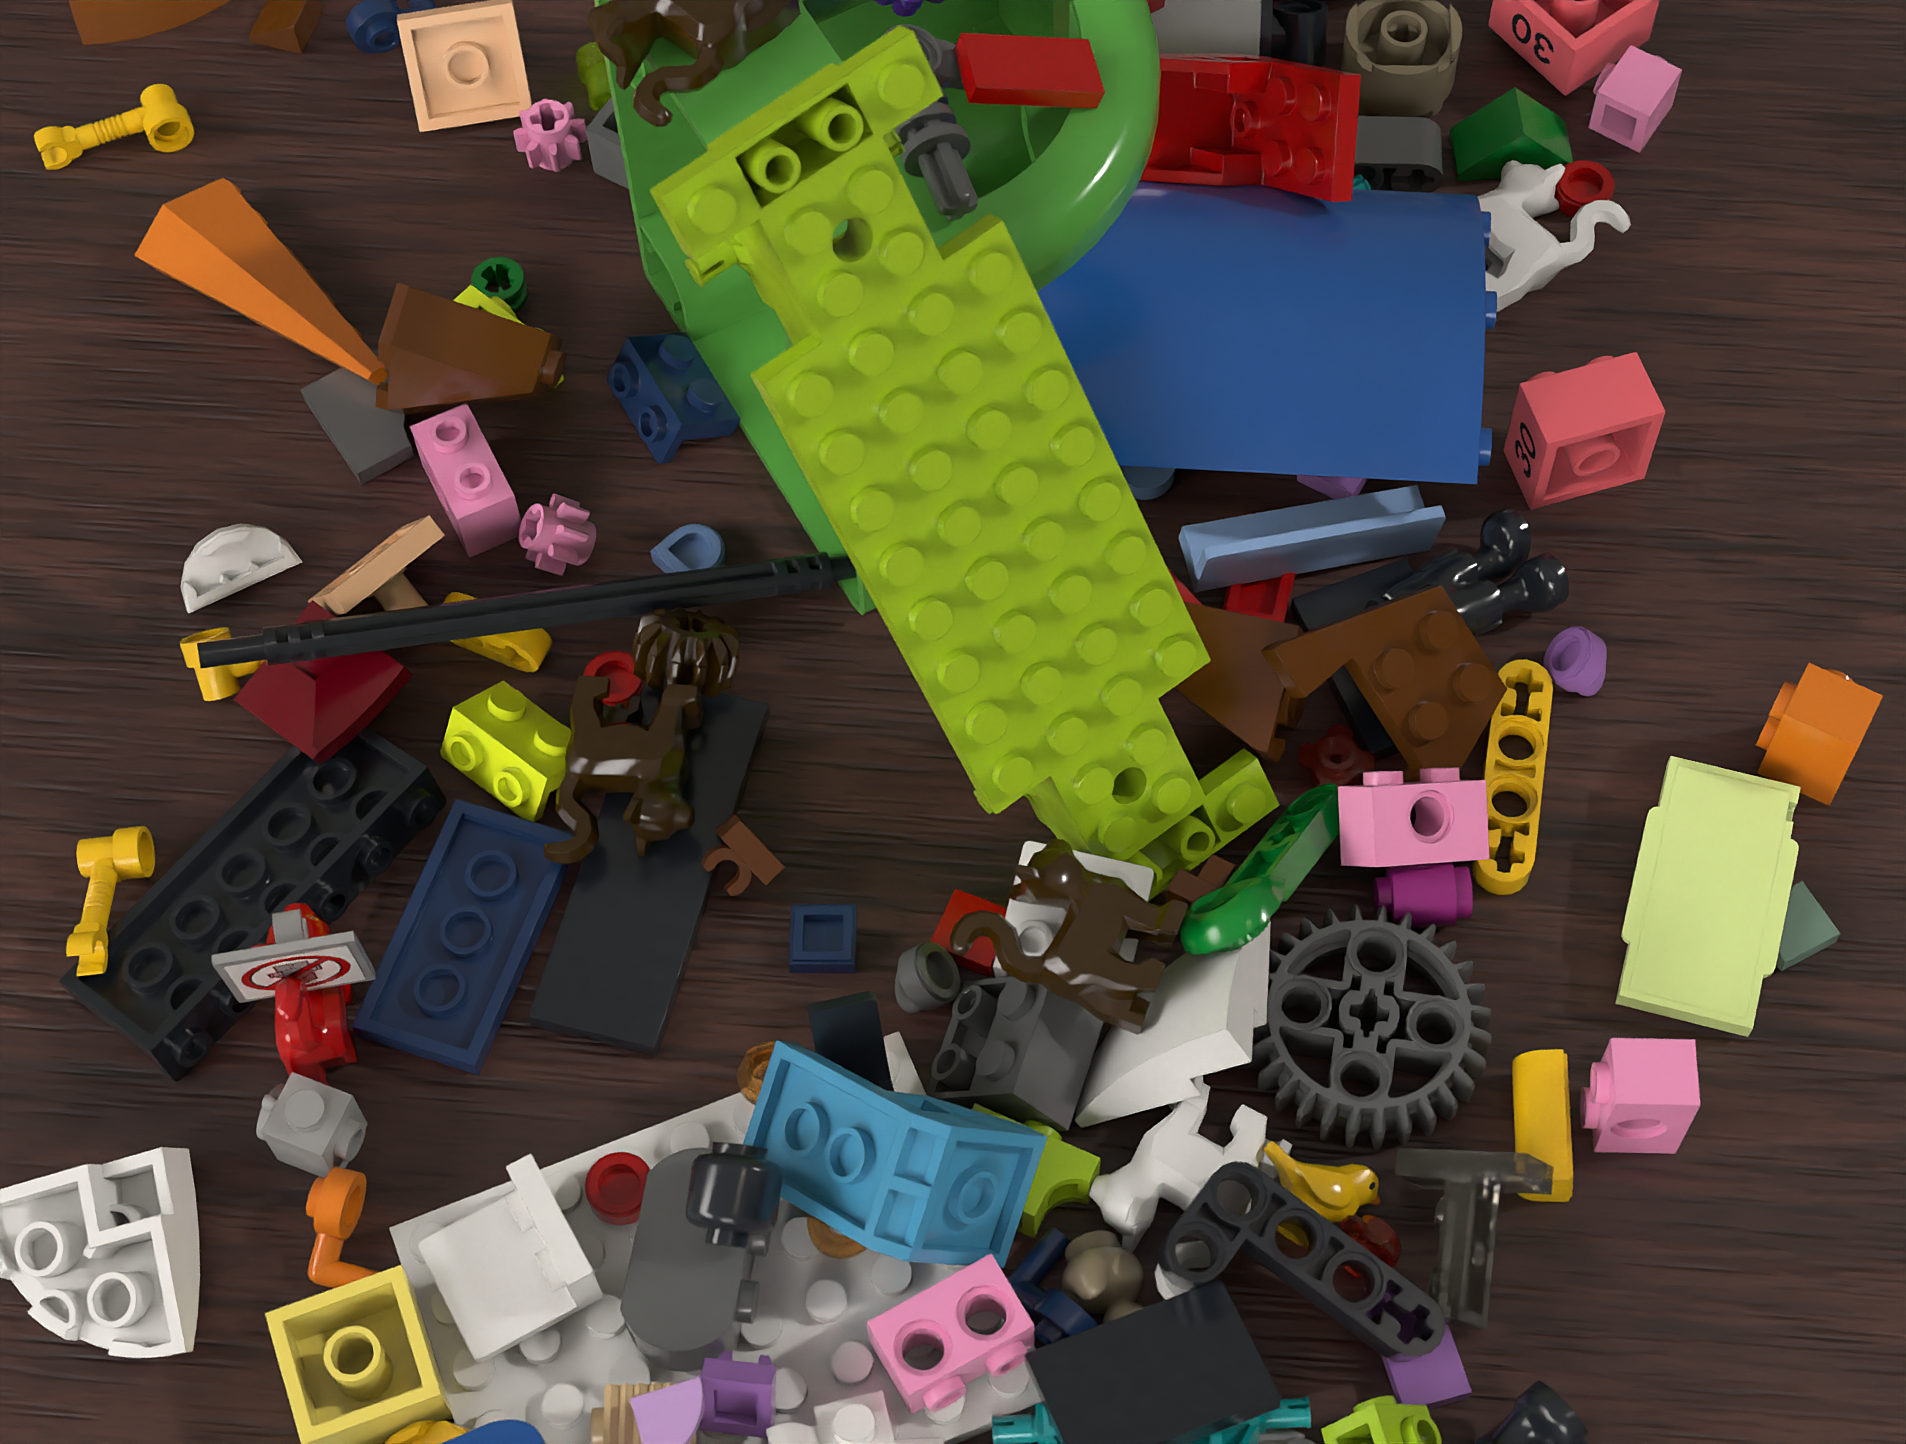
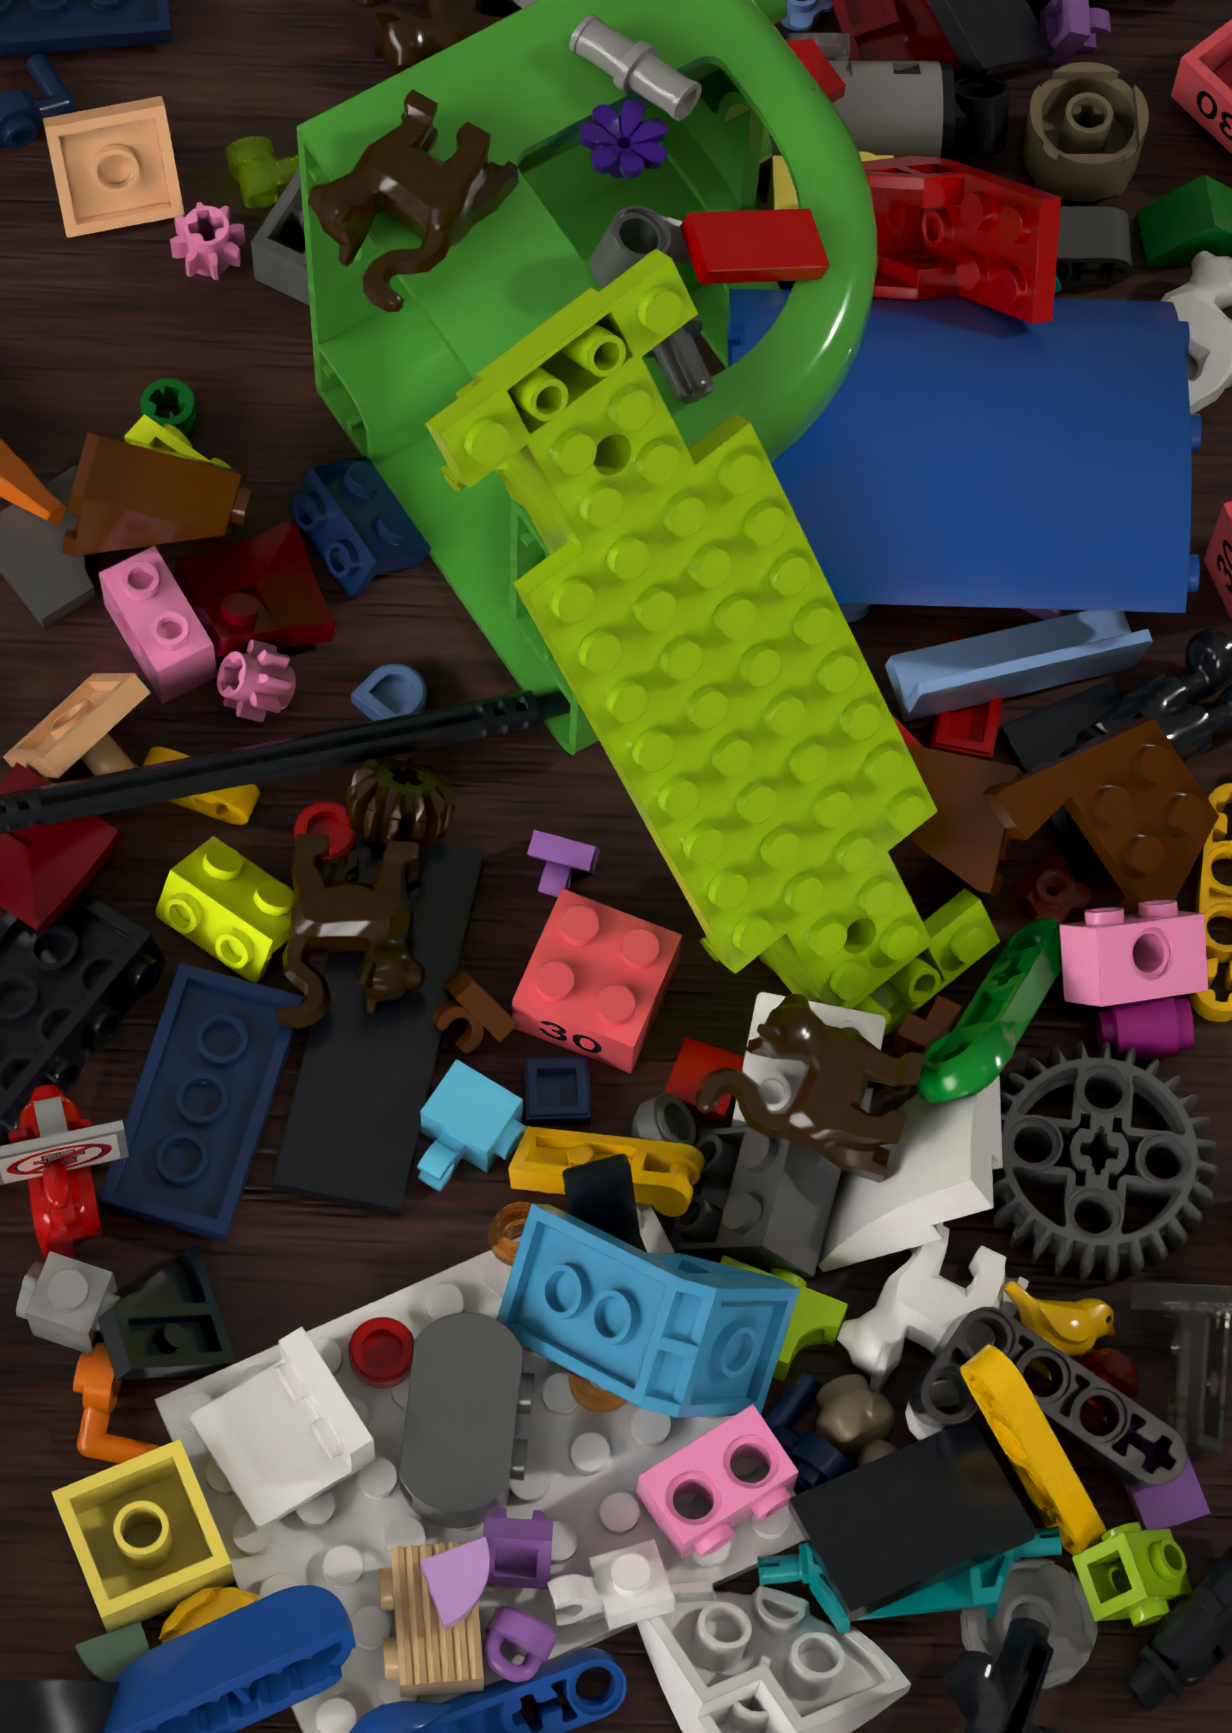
camera: 10 degrees left, 5 degrees up
black head [685,1142,783,1249] -> none
none -> black wing [97,1246,237,1380]
none -> dark red plate [173,520,336,657]
none -> medium azure brick [417,1059,526,1192]
none -> yellow plate [508,1126,705,1217]
none -> coral brick [512,888,682,1074]
none -> medium lavender tile [527,830,600,897]
none -> yellow beam [960,1344,1107,1556]

